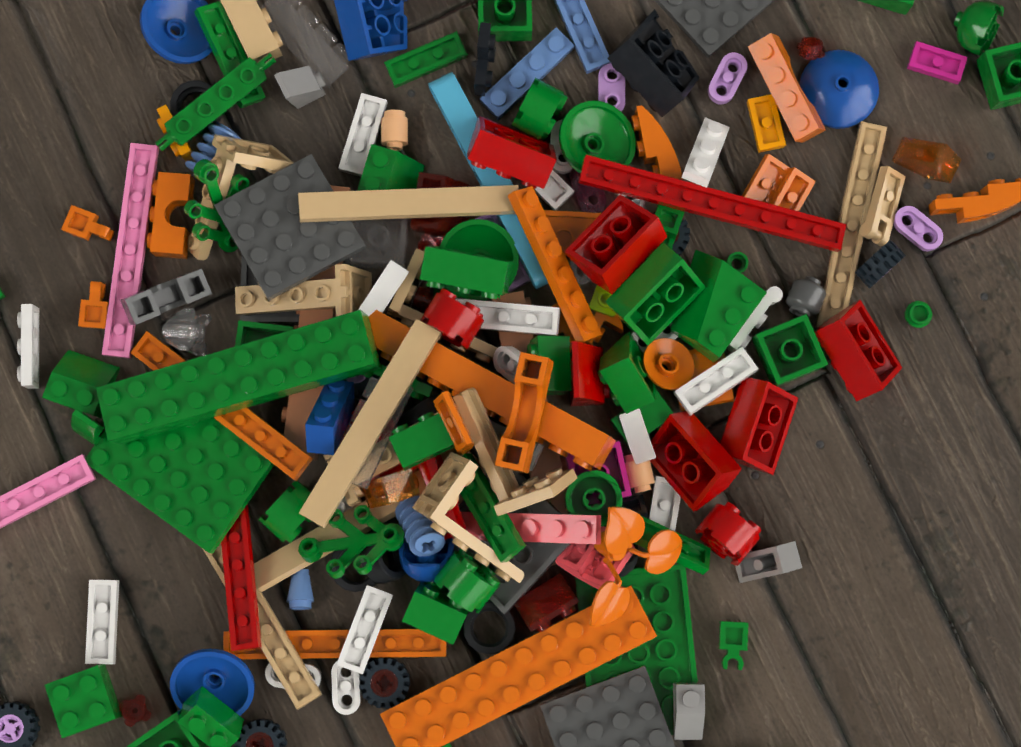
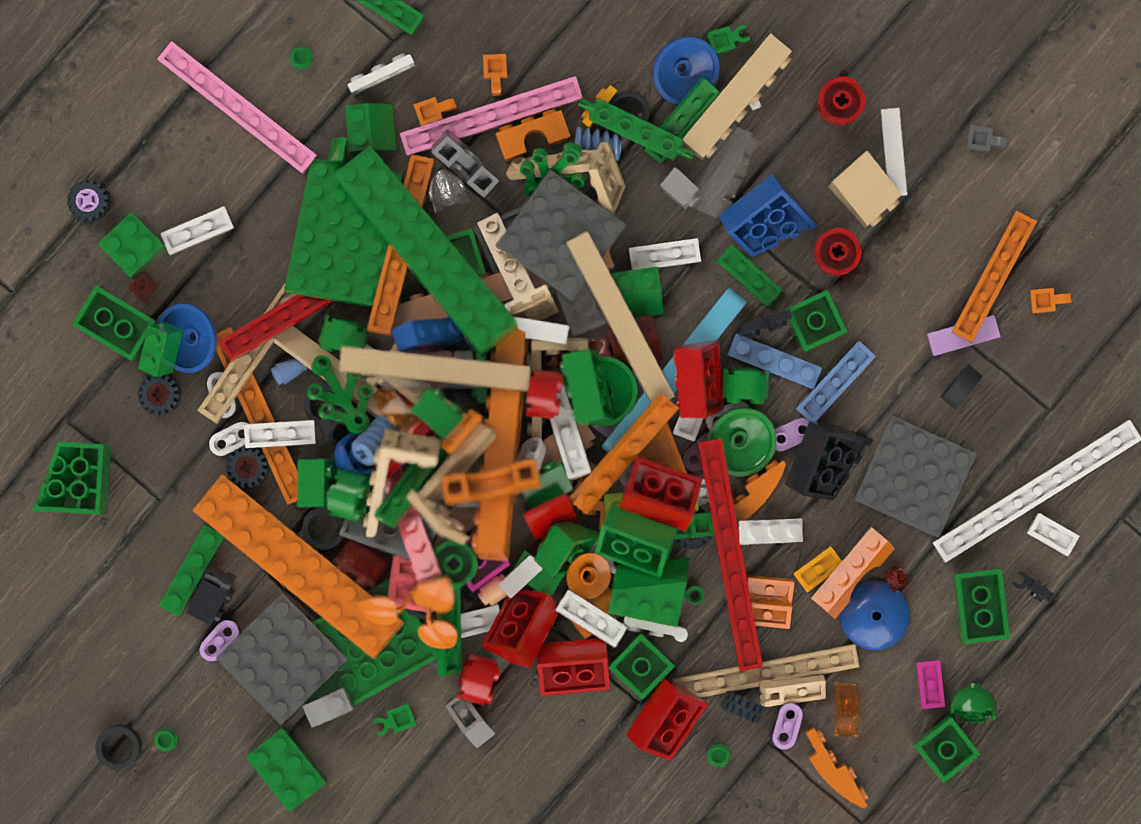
camera: 65 degrees right, 5 degrees up
light nougat brick [381,110,408,151] -> none
lavender plate [708,52,747,104] -> none
dark grey head [786,276,826,318] -> none

